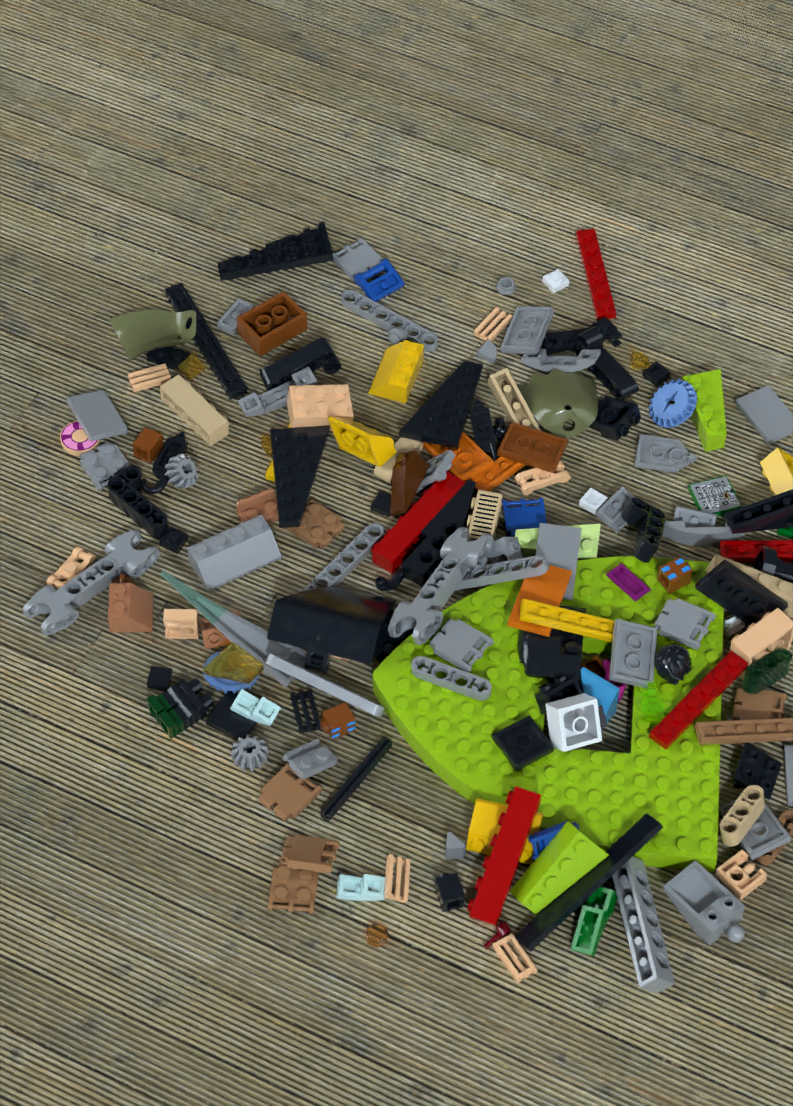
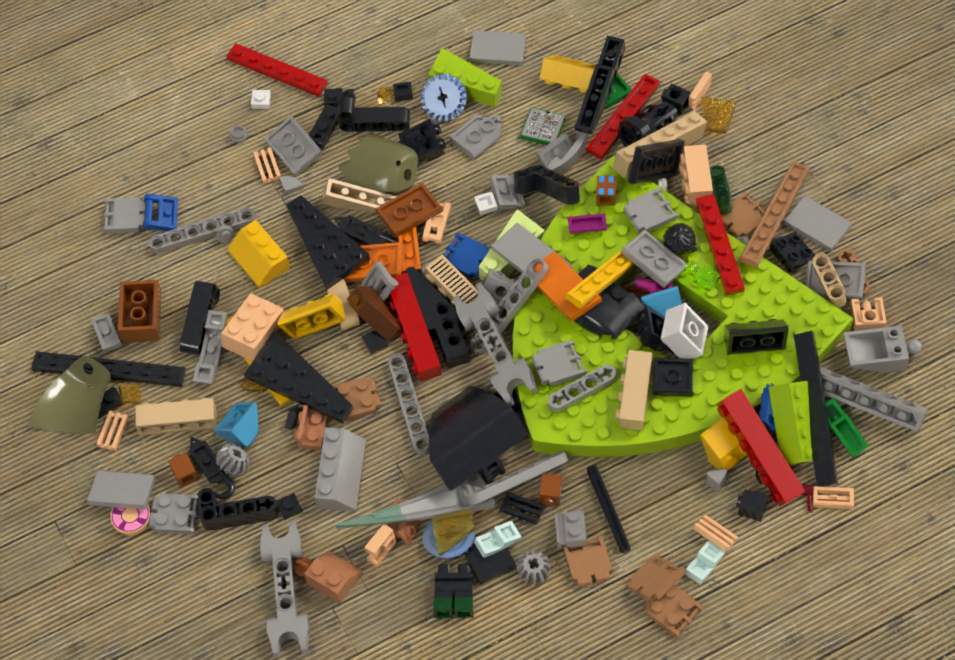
camera: 50 degrees left, 5 degrees up
light nougat plate [46,546,96,589] -> none
black tile [147,666,173,690] -> none
black wing [217,222,334,281] -> none
clear orange piece [365,924,389,947] -> none
black arm [375,570,405,591] -> none
black arm [494,417,508,439] -> none
light grey slope [521,349,601,373] -> none
none -> dark azure slope [213,402,258,447]
none -> black tile [285,407,303,430]
none -> tan brick [616,350,652,431]
none -> slope [724,319,789,355]

